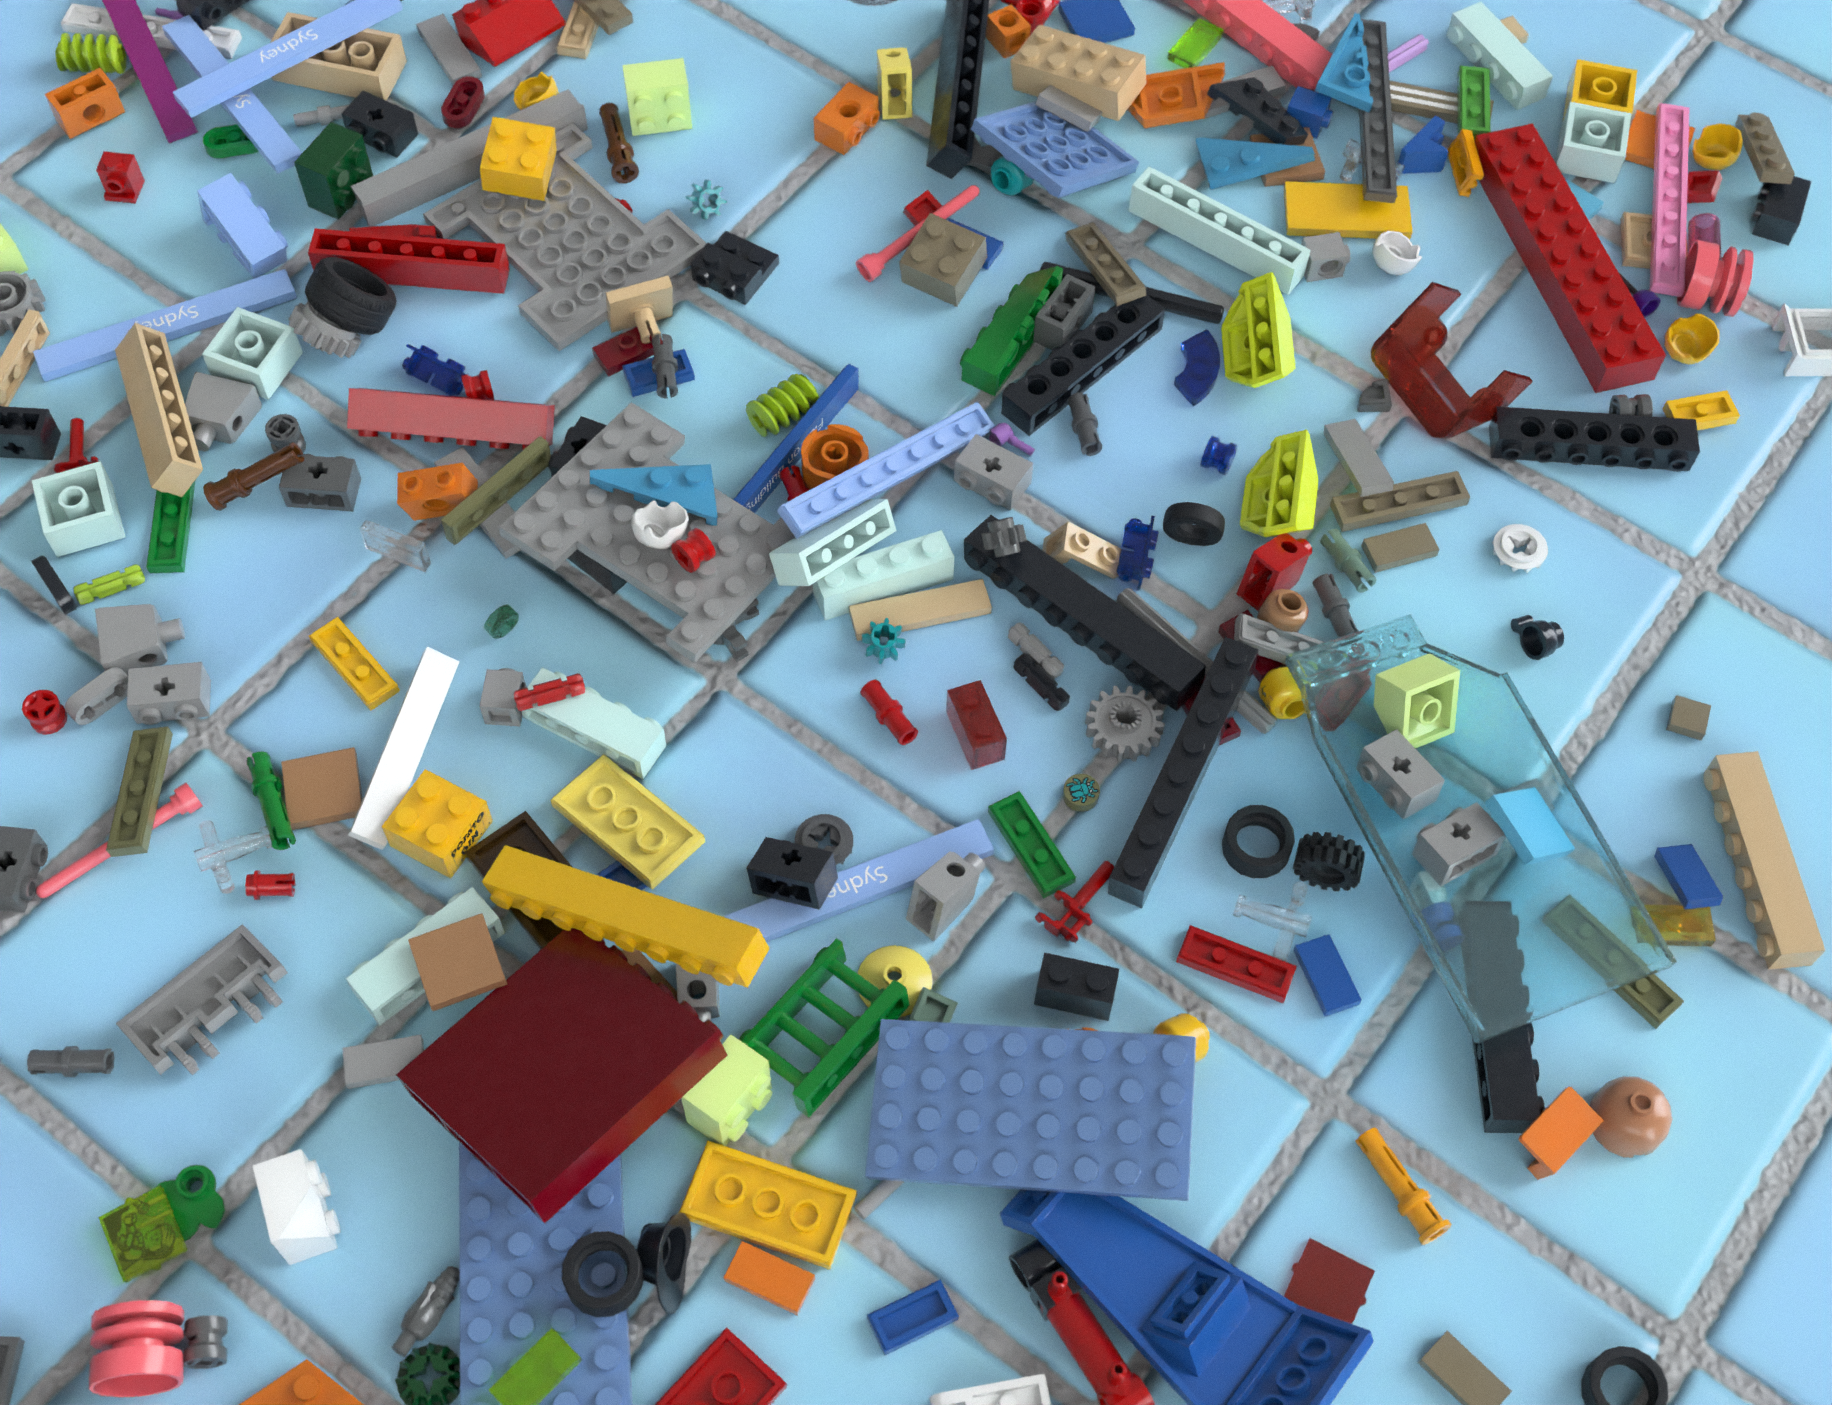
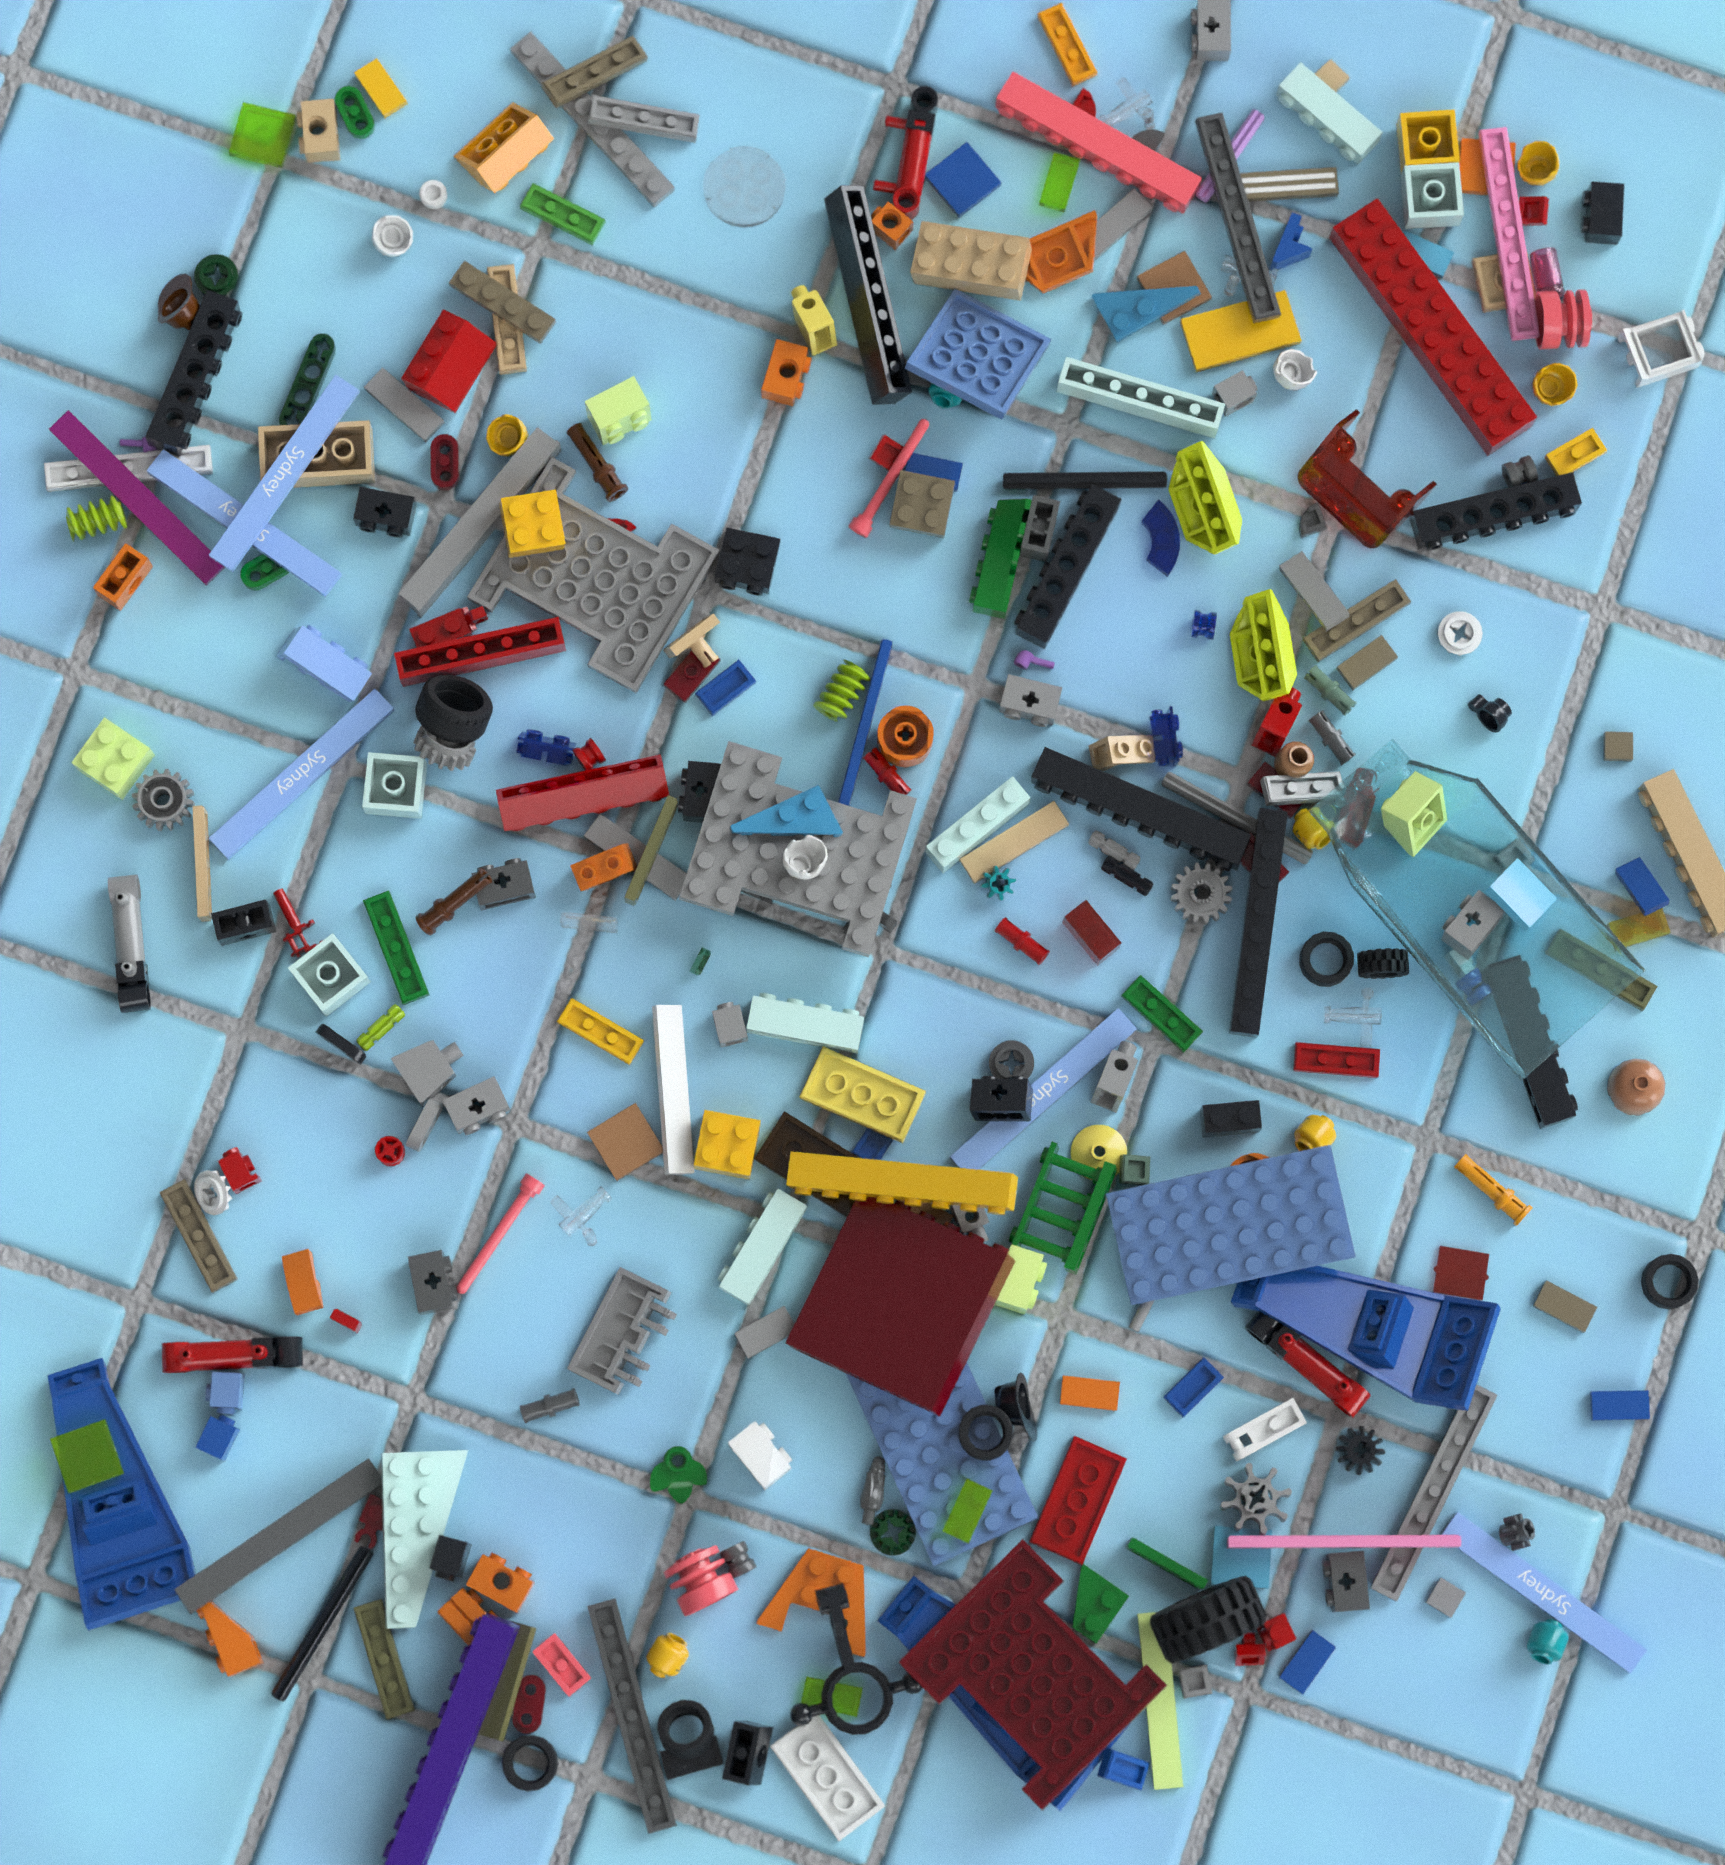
camera: 20 degrees left, 20 degrees up
red brick [96,151,145,204] -> none
clear neon green piece [98,1185,188,1283] -> none
olive tile [106,726,173,857] -> none
tan brick [115,323,203,497] -> none
light grey torso [185,372,262,451] -> none
red pin [245,870,296,900] -> none
green pin [246,751,296,850] -> none
dark grey wheel [265,414,306,453] -> none
light grey bar [293,105,349,127] -> none
dark green brick [294,122,373,220] -> none
medium nougat tile [408,913,507,1012] -> none
red axle [513,673,585,711] -> none
dark grey pin [652,334,678,398] -> none
red wheel [671,528,716,573] -> none
yellow tile [679,1140,857,1269] -> none
teal gear [686,179,727,220] -> none
light aqua brick [769,499,896,586] -> none
light blue tile [777,401,995,539] -> none
dark grey gear [981,517,1027,557] -> none
light grey tile [1035,85,1103,132] -> none
red piece [1035,861,1114,943] -> none
tile [1063,774,1100,812] -> none
dark tan tile [1065,222,1146,306] -> none
dark grey pin [1068,392,1102,456] -> none
black tyre [1163,502,1225,546] -> none
black wing [1206,77,1308,145] -> none
blue brick [1287,86,1334,139] -> none
blue tile [1293,934,1362,1017] -> none
dark azure wing [1315,13,1373,113] -> none
light grey brick [1356,729,1445,820] -> none
light orange tile [1447,129,1484,197] -> none
bright green tile [1457,66,1491,140] -> none
orange panel [1519,1087,1604,1180] -> none
dark purple hinge [1619,273,1661,317] -> none
dark tan plate [1735,113,1795,184] -> none

